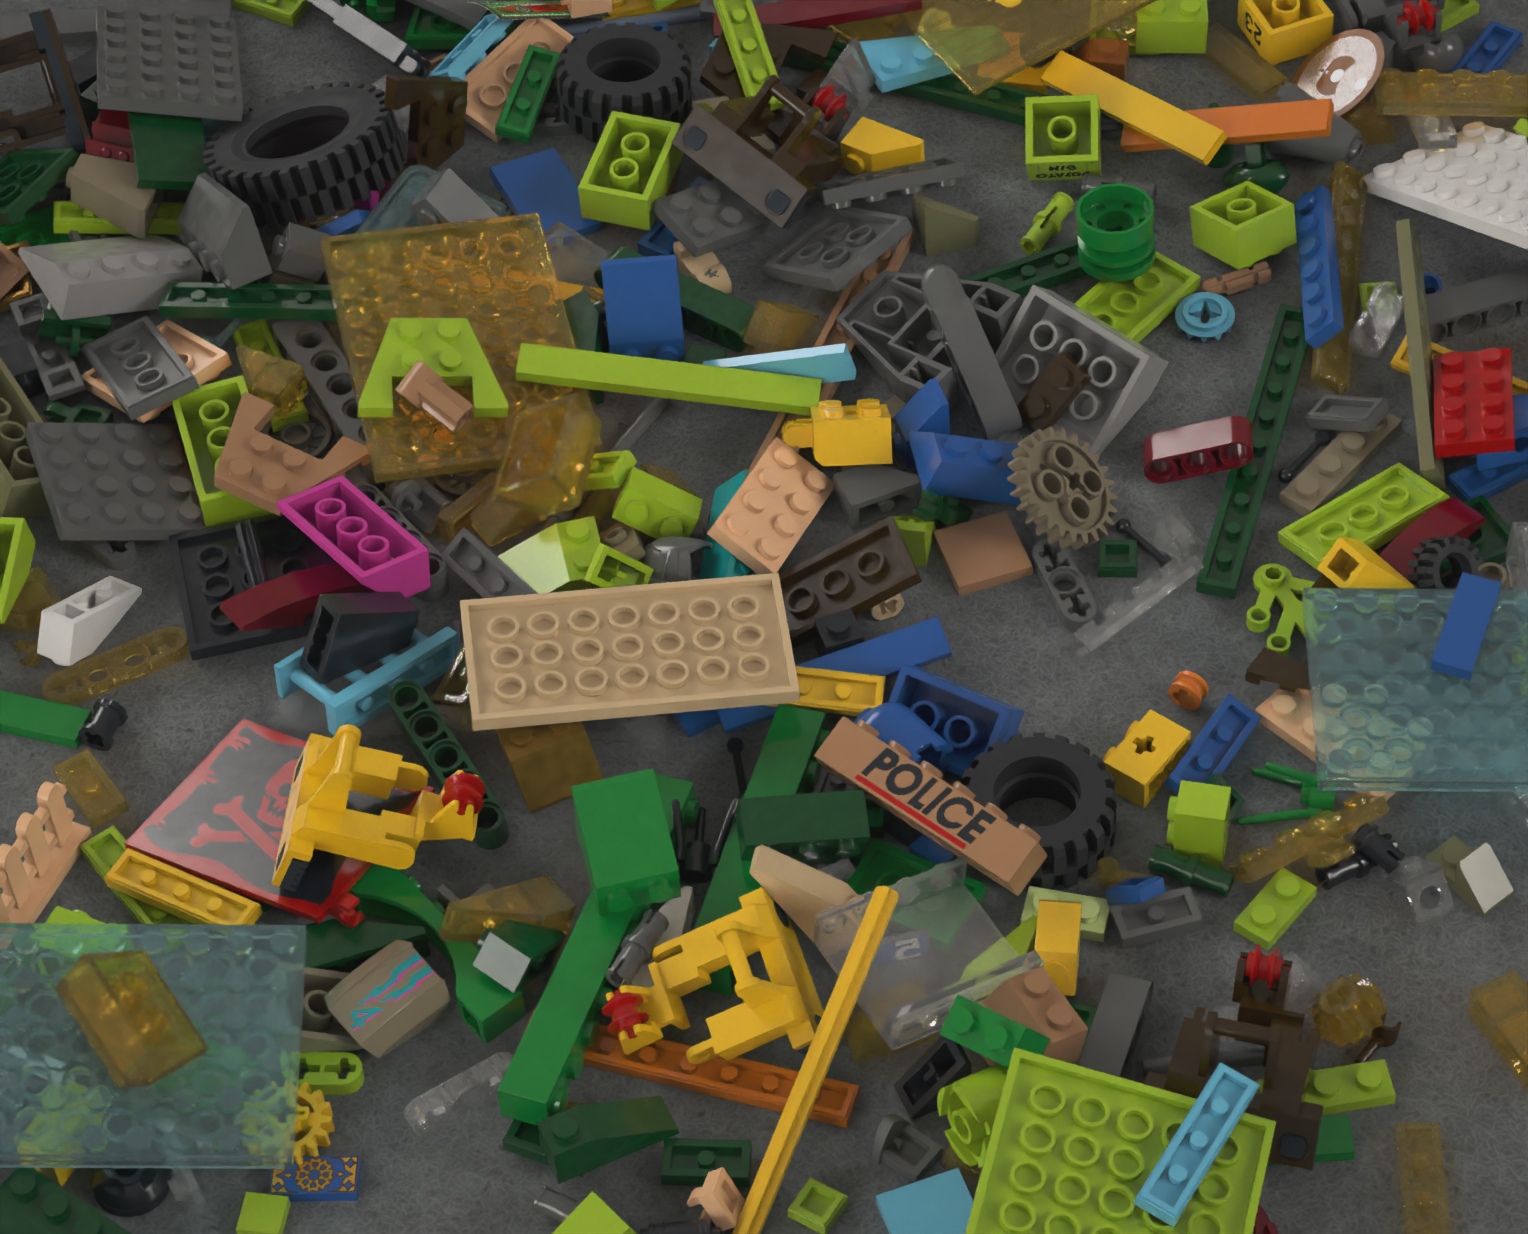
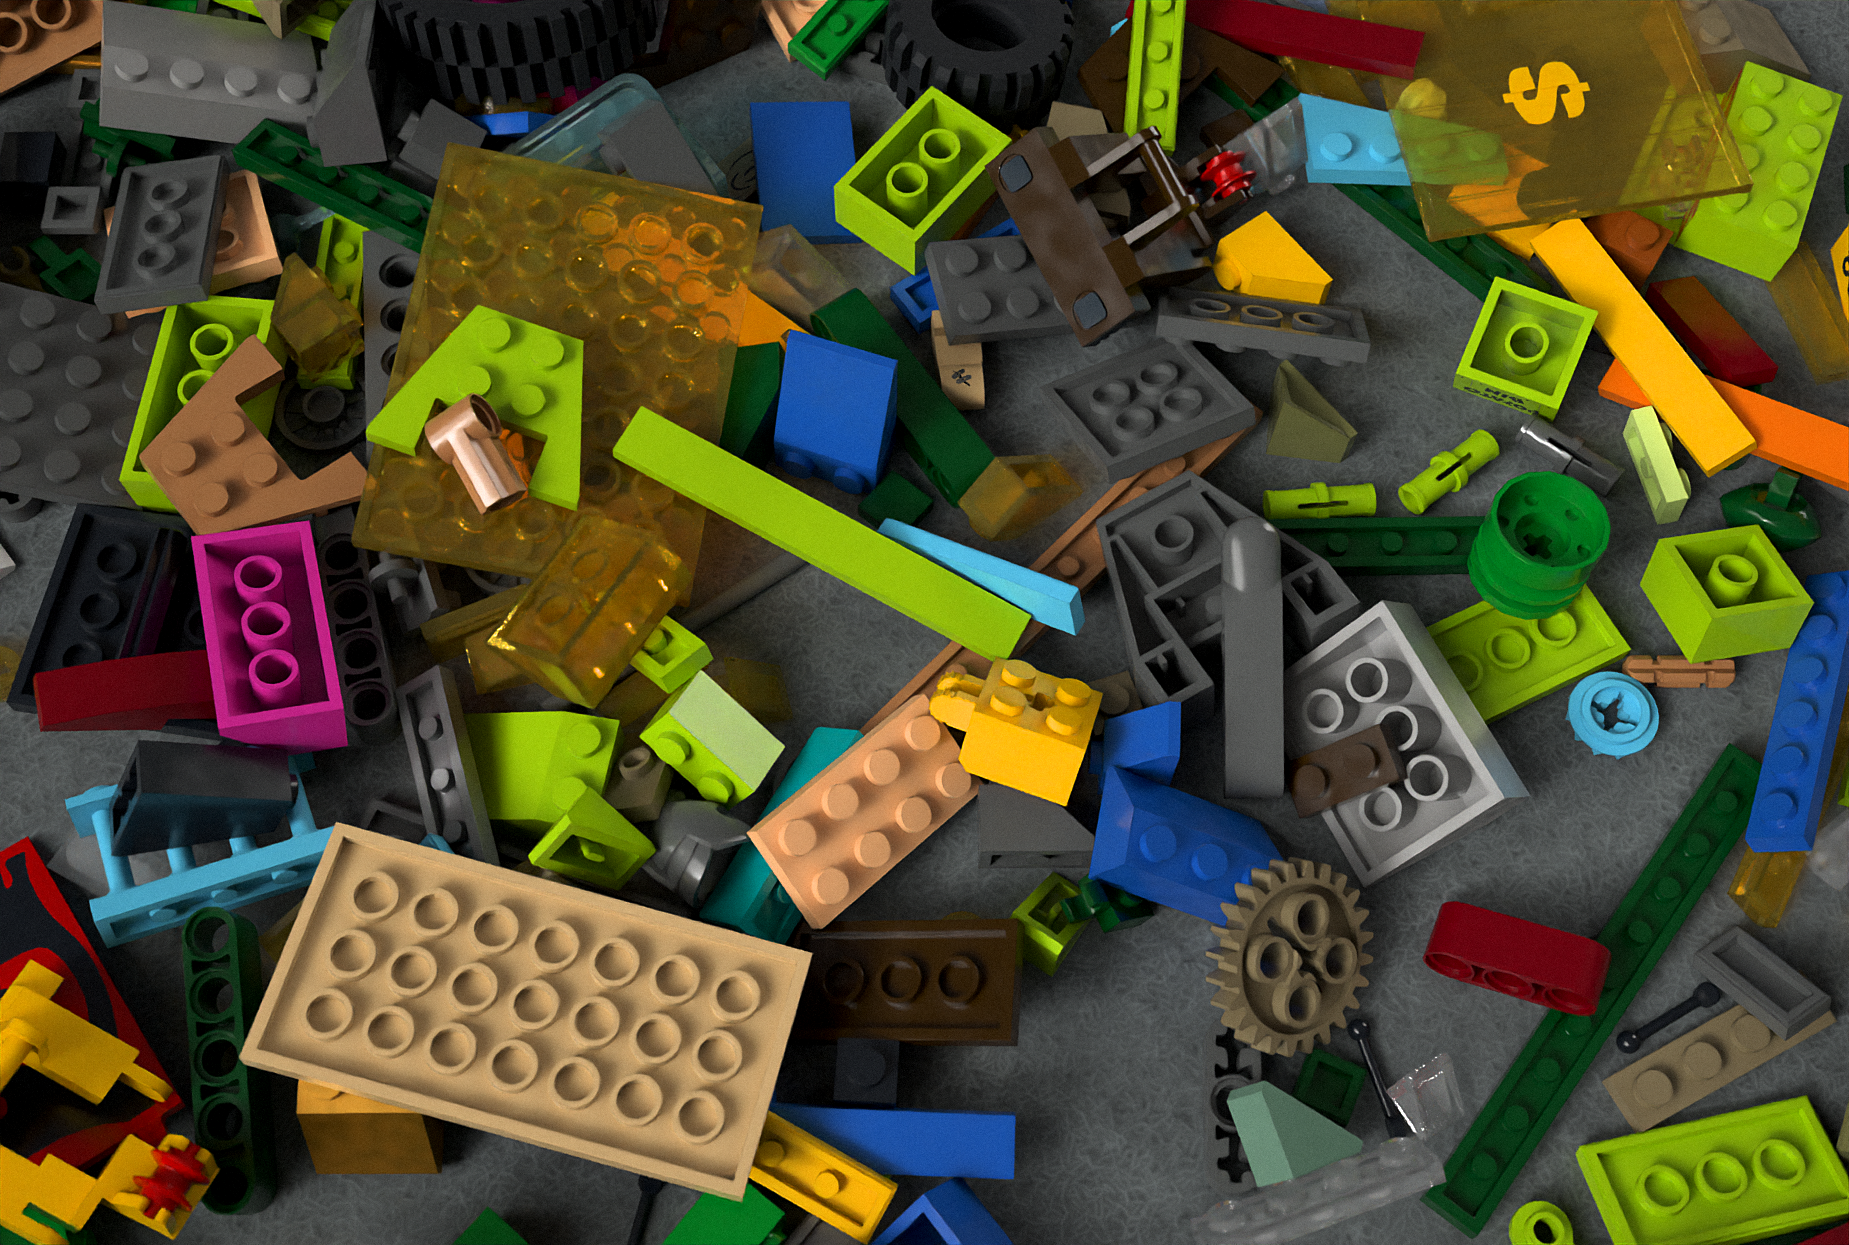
camera: 15 degrees right, 15 degrees up
medium nougat tile [933,511,1033,596] -> none
none -> sand green slope [1227,1080,1364,1187]
none -> lime pin [1262,482,1376,519]
none -> yellowish green plate [1623,405,1691,525]
none -> dark red tile [1645,276,1779,388]

